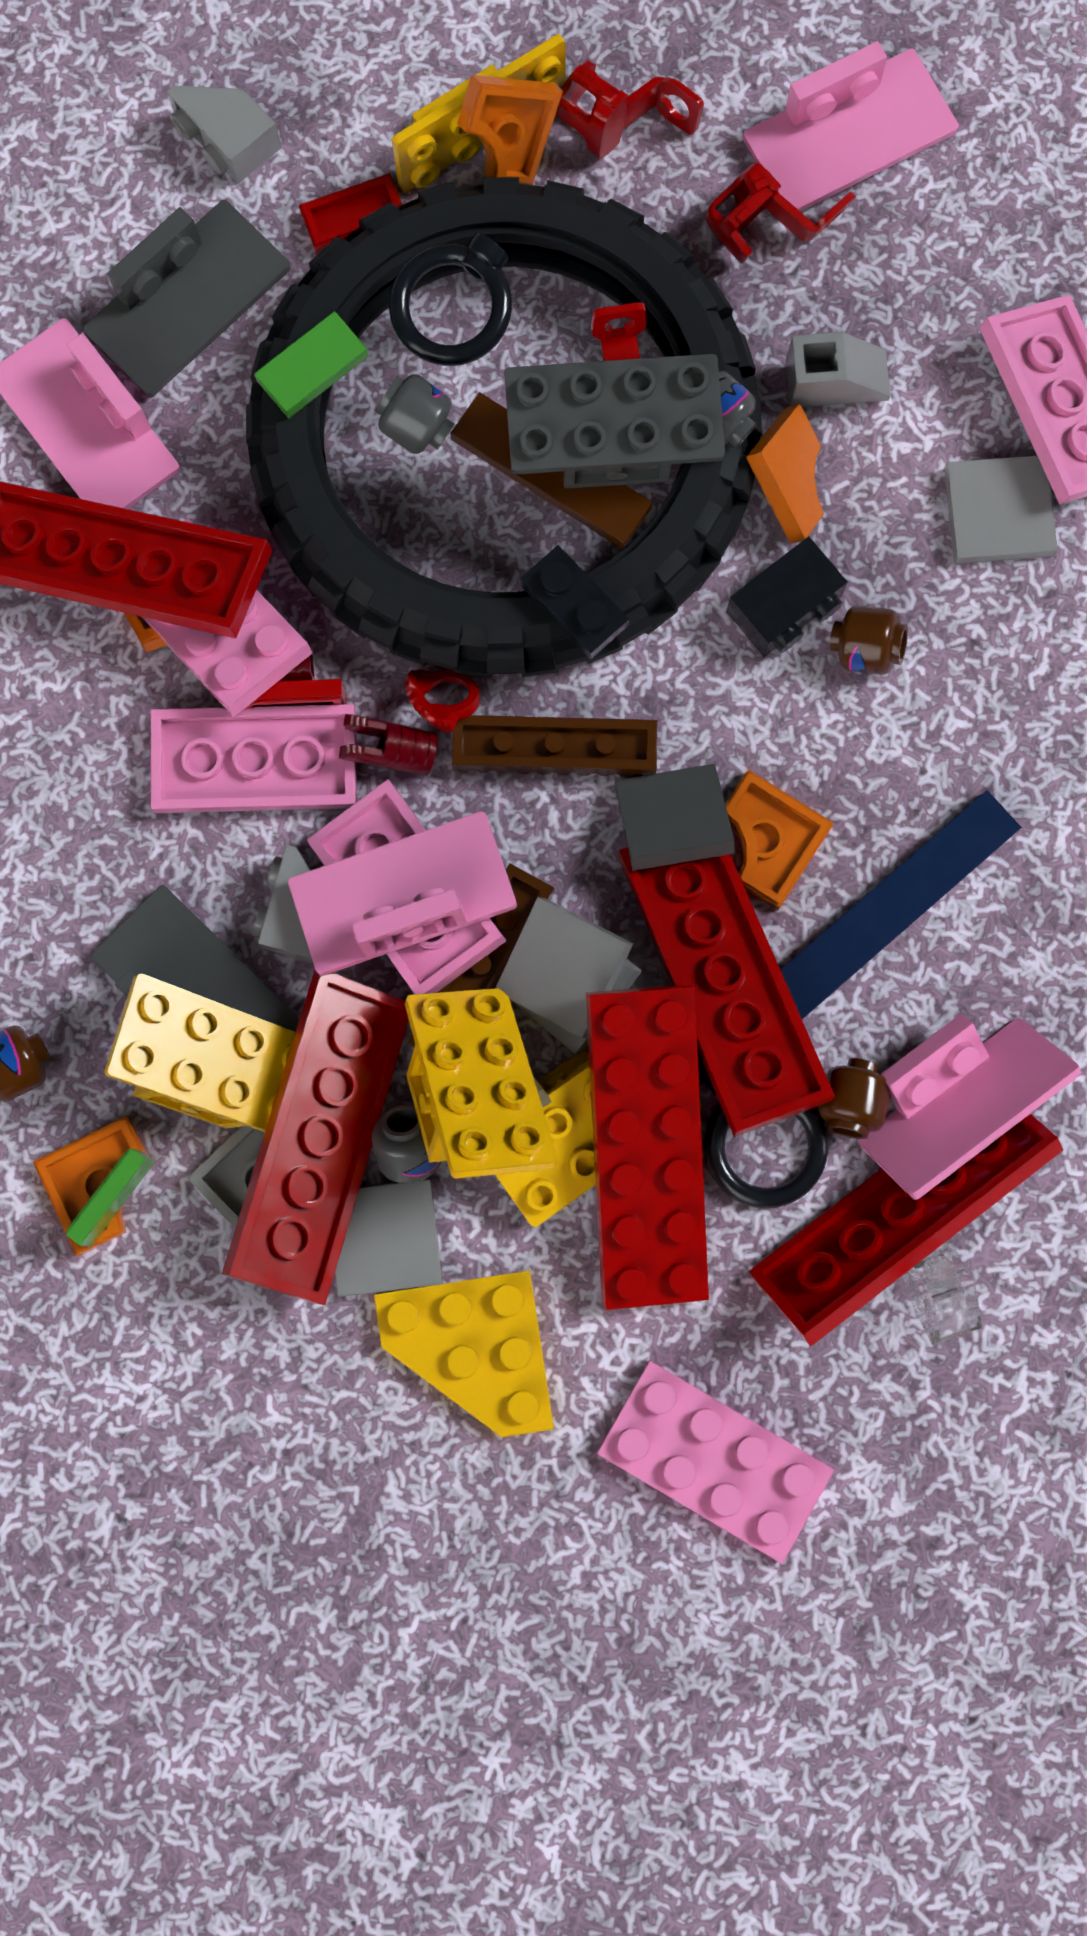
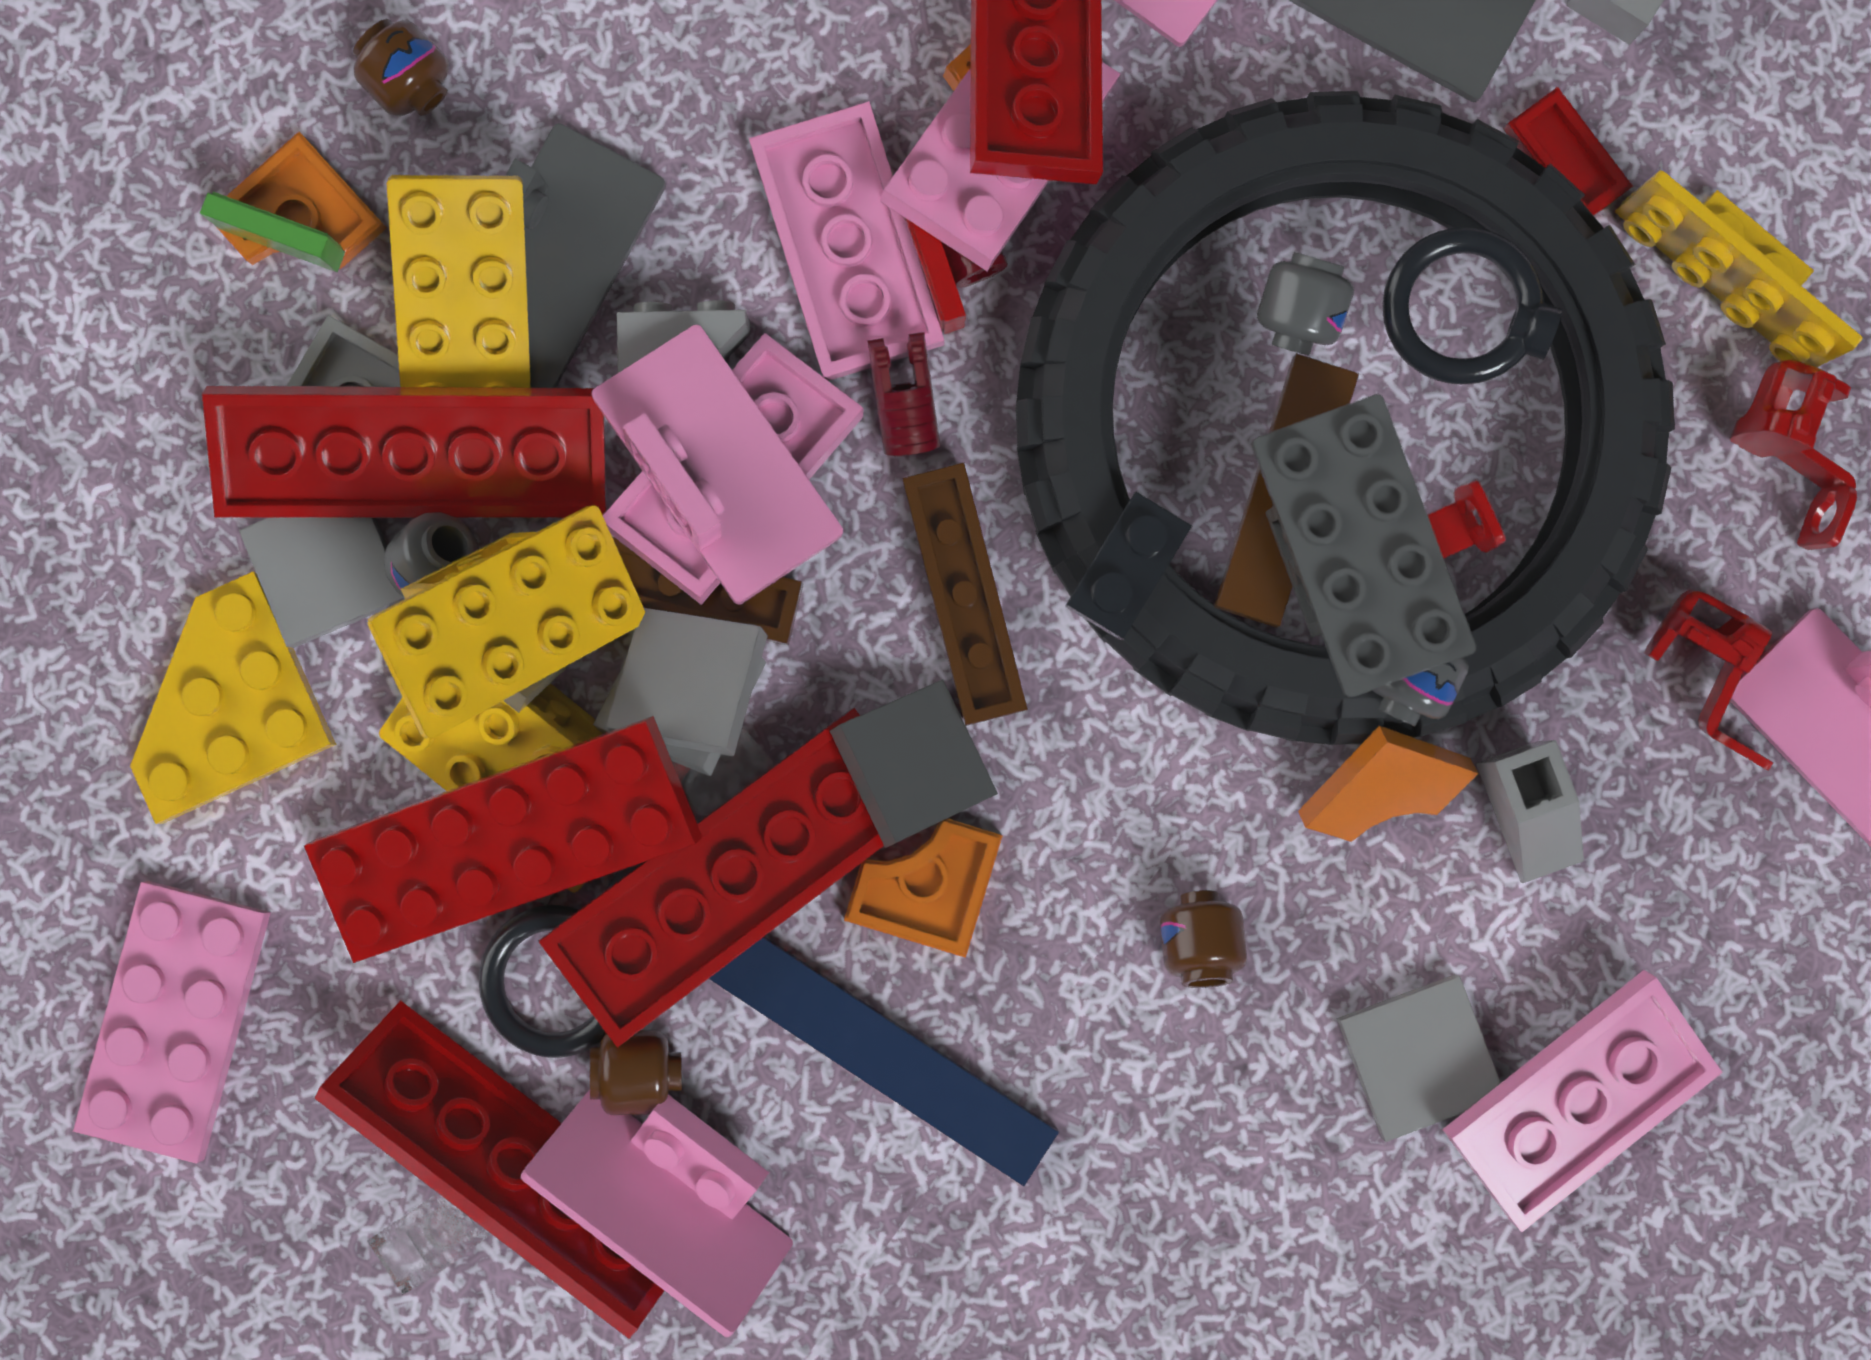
camera: 70 degrees right, 5 degrees up
bright green tile [254,311,369,419] -> none
red piece [404,669,480,733] -> none
orange tile [457,75,563,185] -> none
black brick [726,536,848,657] -> none

